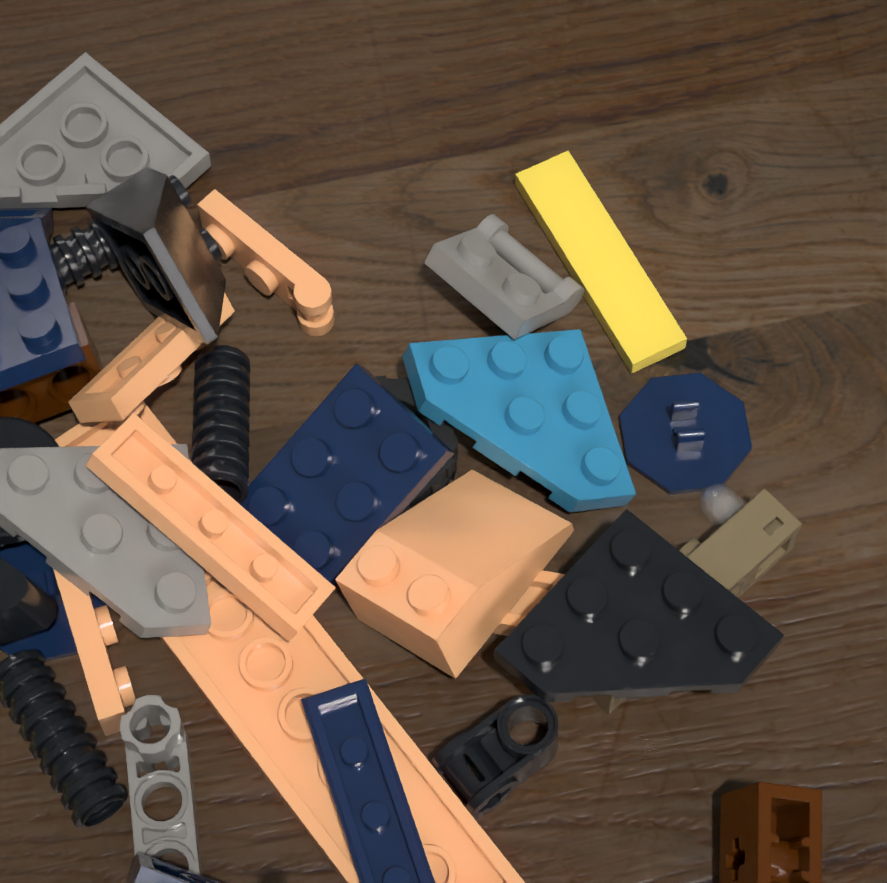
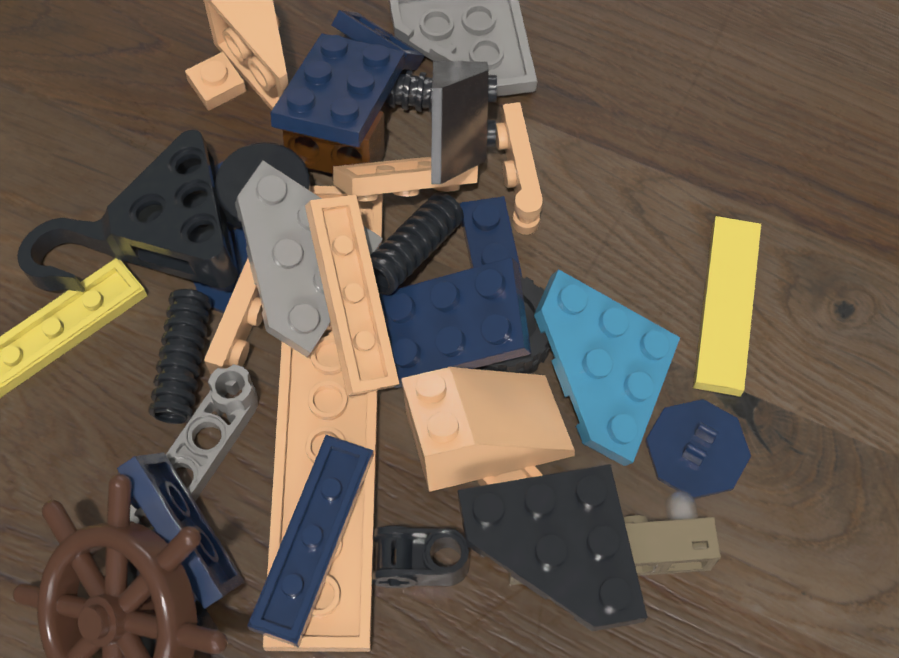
camera: 35 degrees right, 0 degrees up
light grey plate [424,214,585,340] -> none
none -> dark blue plate [460,196,522,277]

